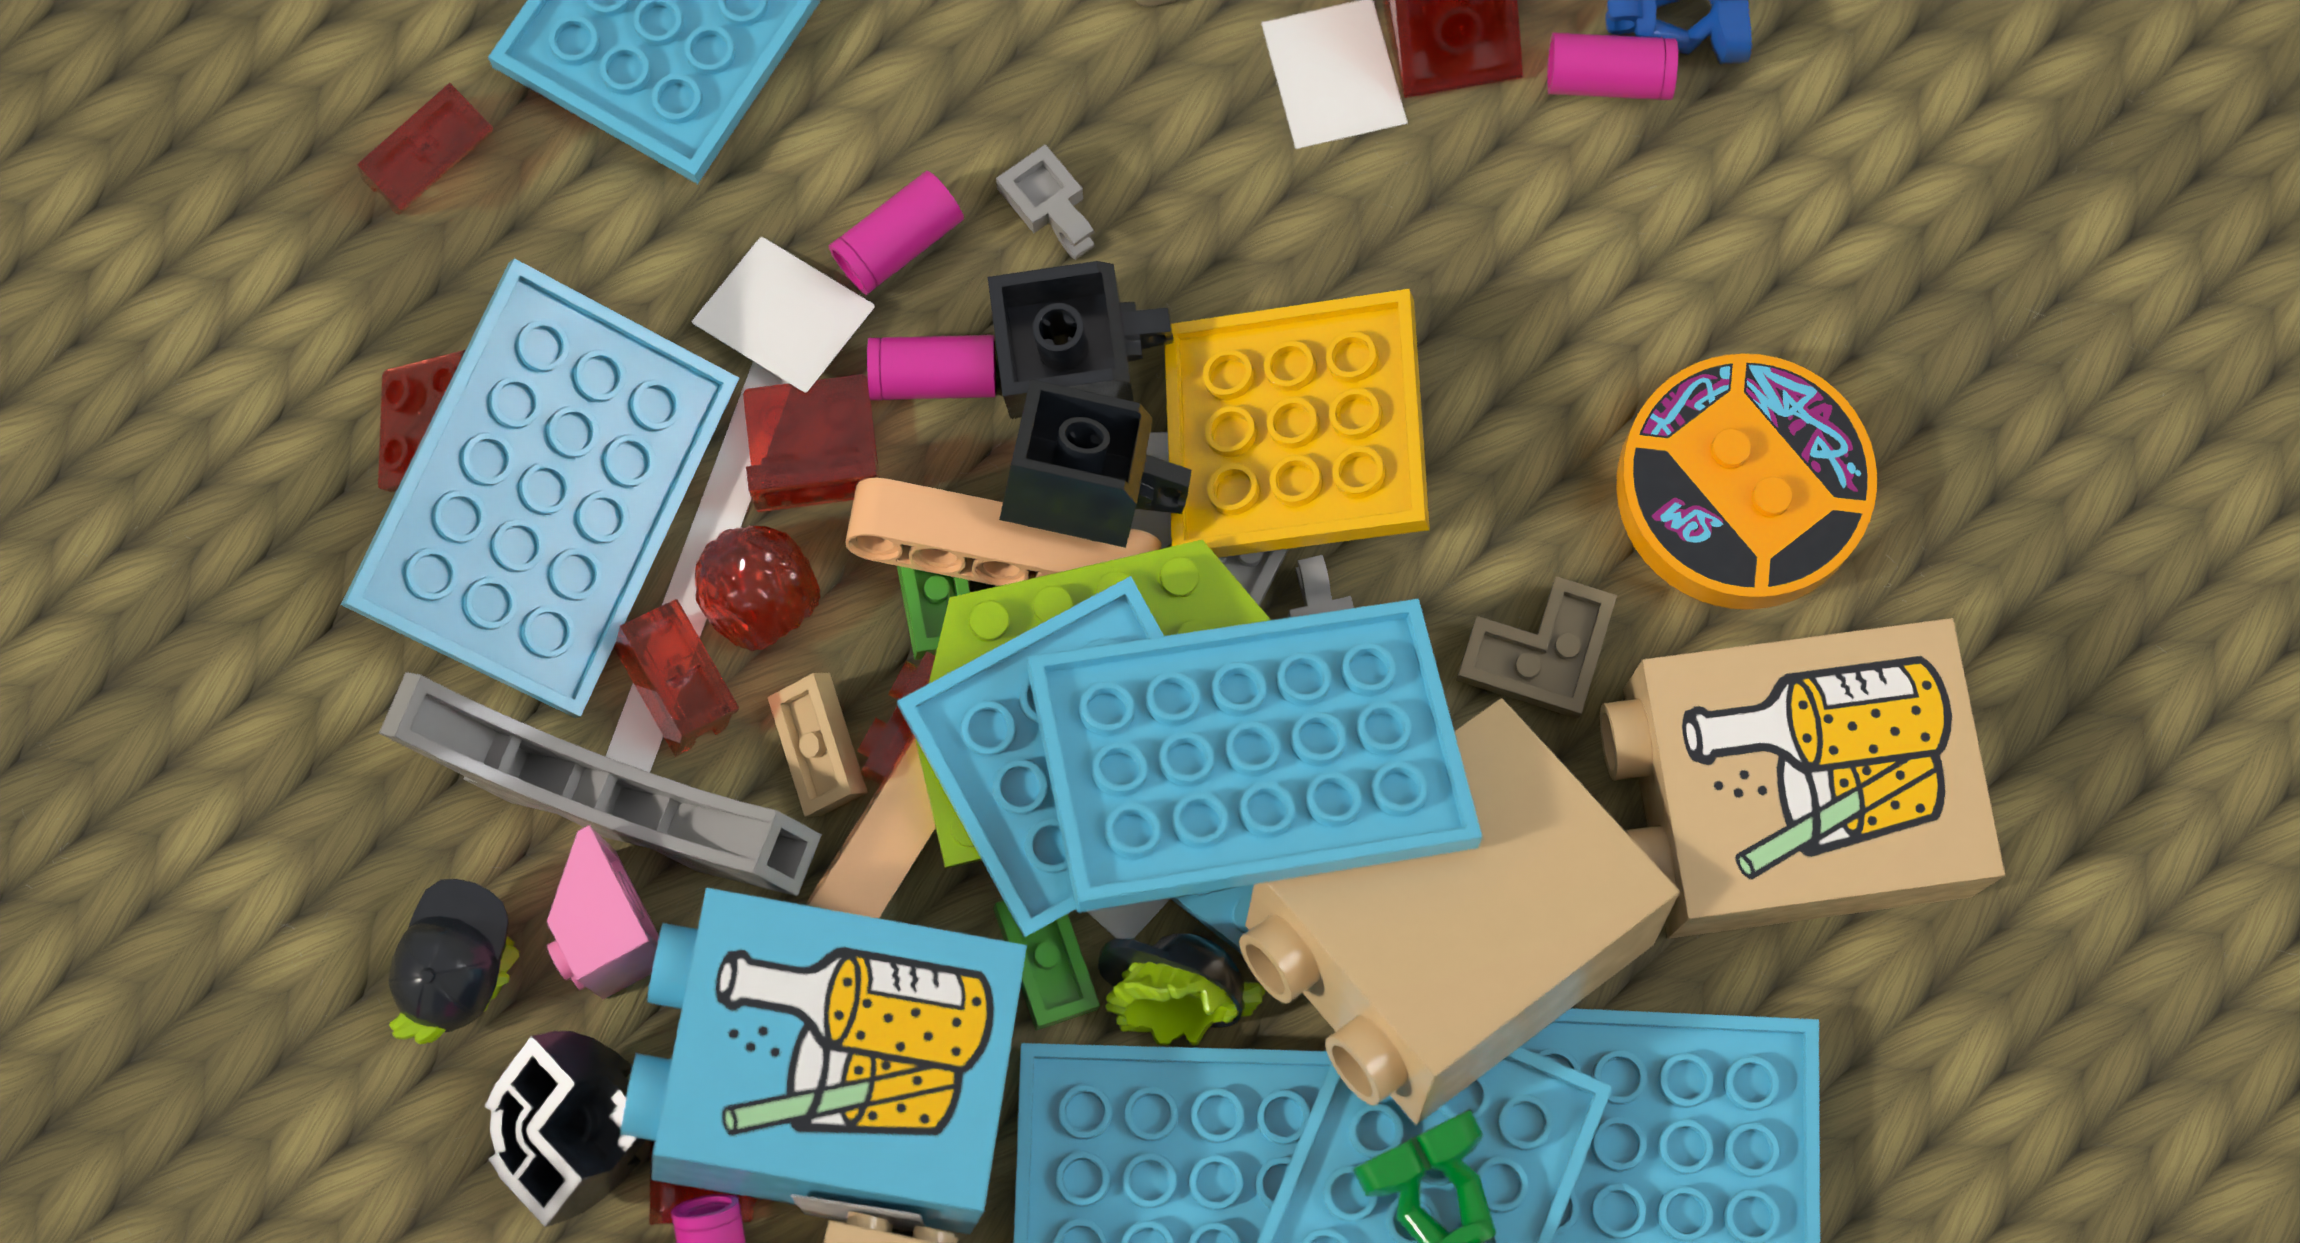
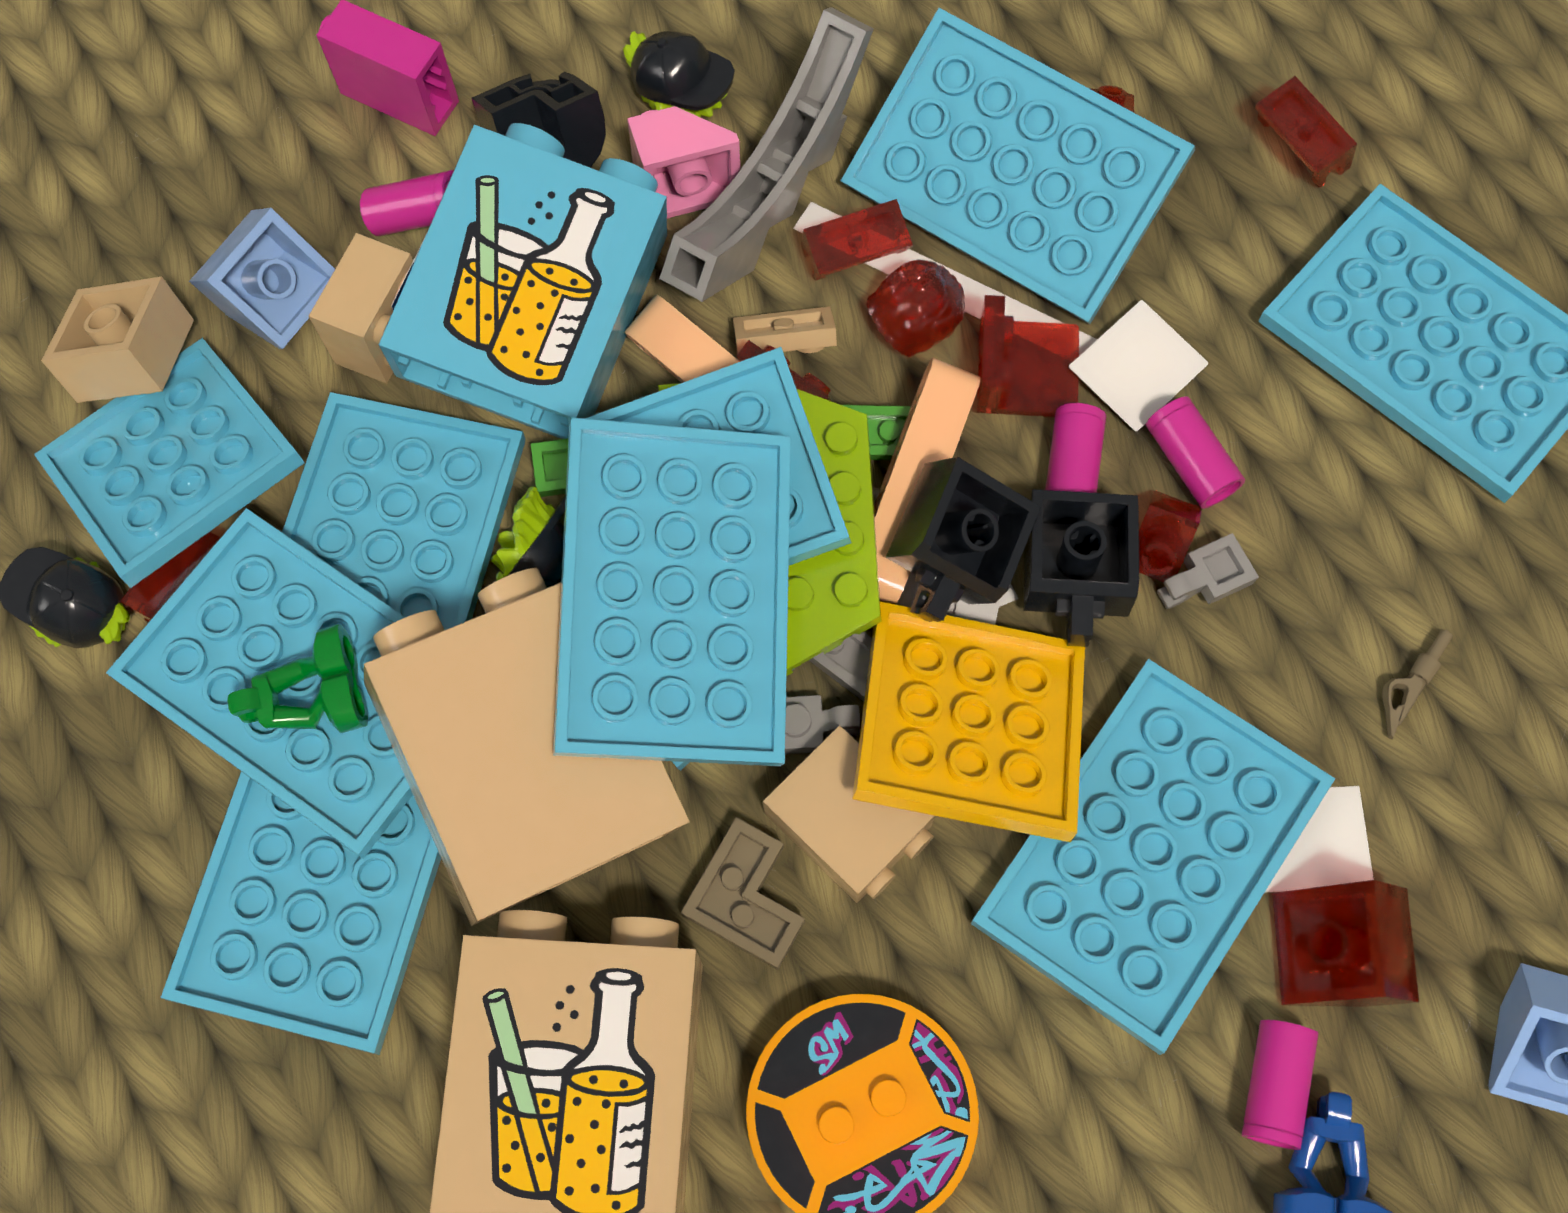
camera: 105 degrees right, 5 degrees down
none -> tan brick [763,725,935,903]
none -> medium azure plate [971,659,1335,1055]
none -> clear red bracket [1139,491,1202,582]

